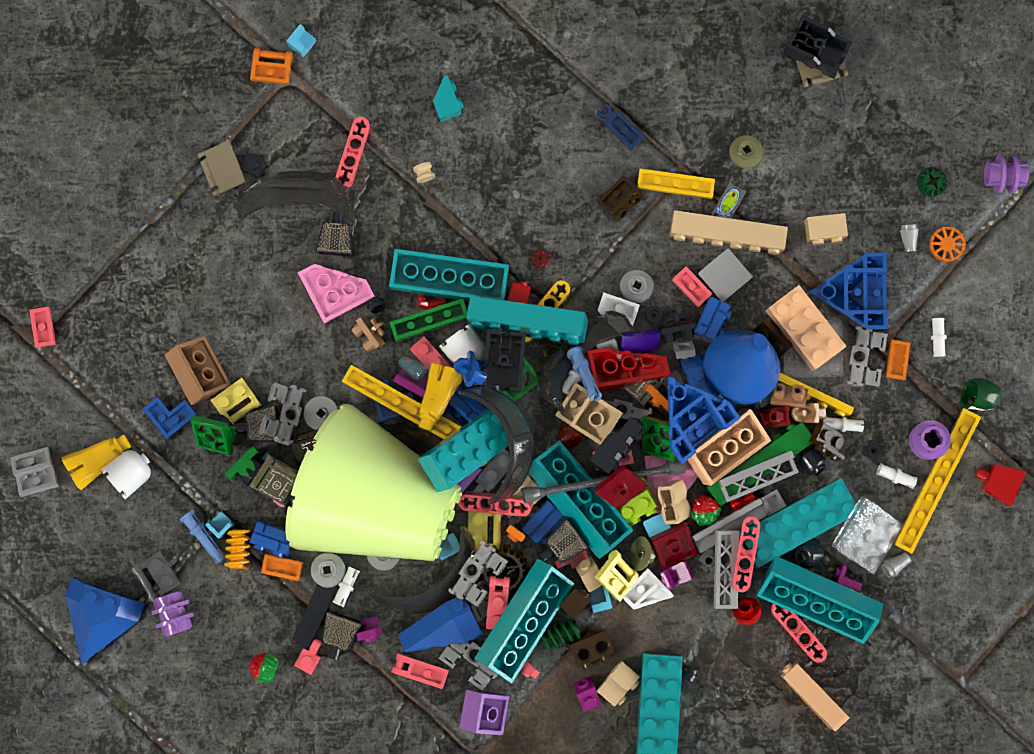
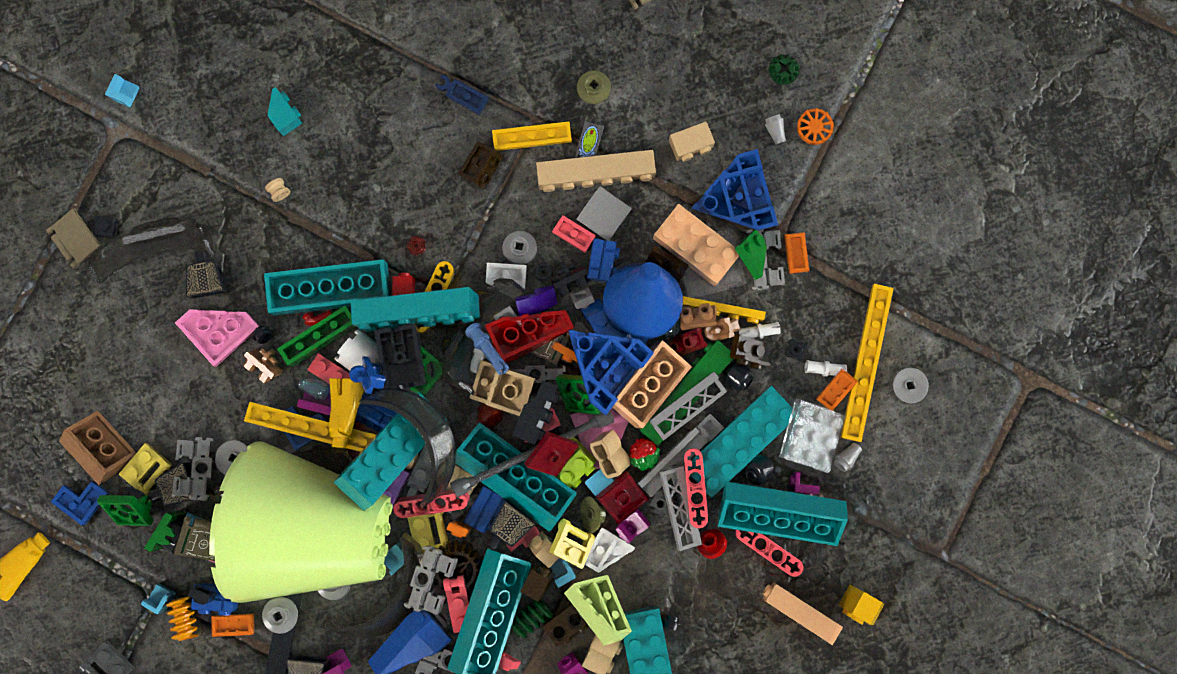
camera: 15 degrees left, 0 degrees up
white cylinder [100,450,151,499] -> none
medium blue pin [180,509,225,564] -> none
orange plate [250,47,293,85] -> none
white pin [333,567,360,607] -> none
coral beam [335,117,370,189] -> none
red arm [729,492,756,511] -> none
medium lavender piece [909,420,951,460] -> none
white pin [931,318,947,357] -> none
dark green piece [960,378,1002,412] -> none
red torso [975,464,1026,506] -> none
medium lavender piece [984,155,1029,194] -> none
none -> black plate [188,586,217,605]
none -> yellowish green wedge [564,575,632,645]
none -> green wing [735,229,767,280]
none -> orange plate [816,368,858,411]
none -> yellow wedge [838,584,885,625]
none -> light grey piece [893,368,929,403]

